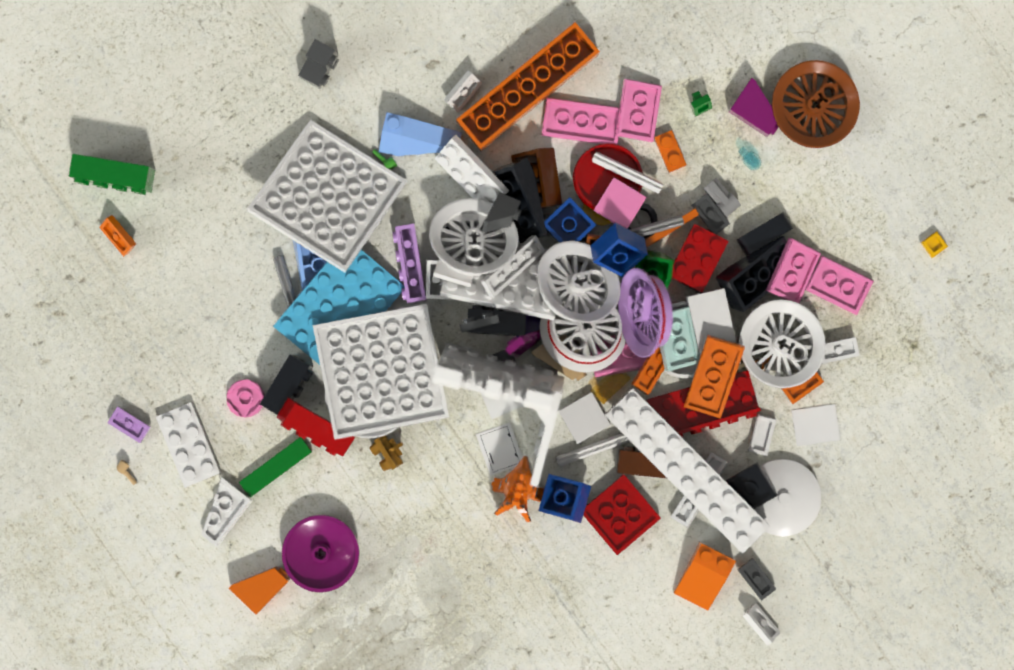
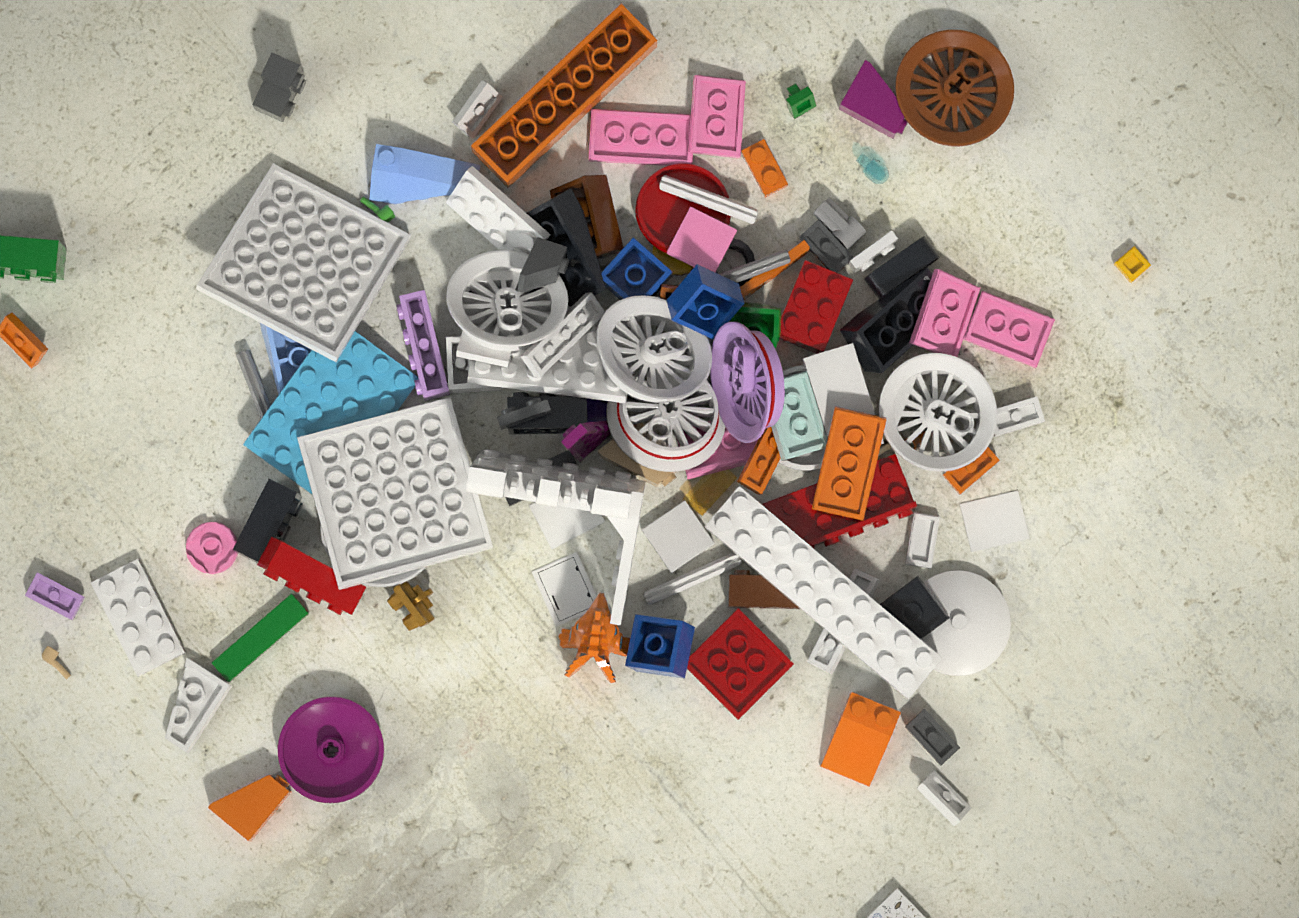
camera: 15 degrees left, 5 degrees down
none -> white plate [848,230,898,273]

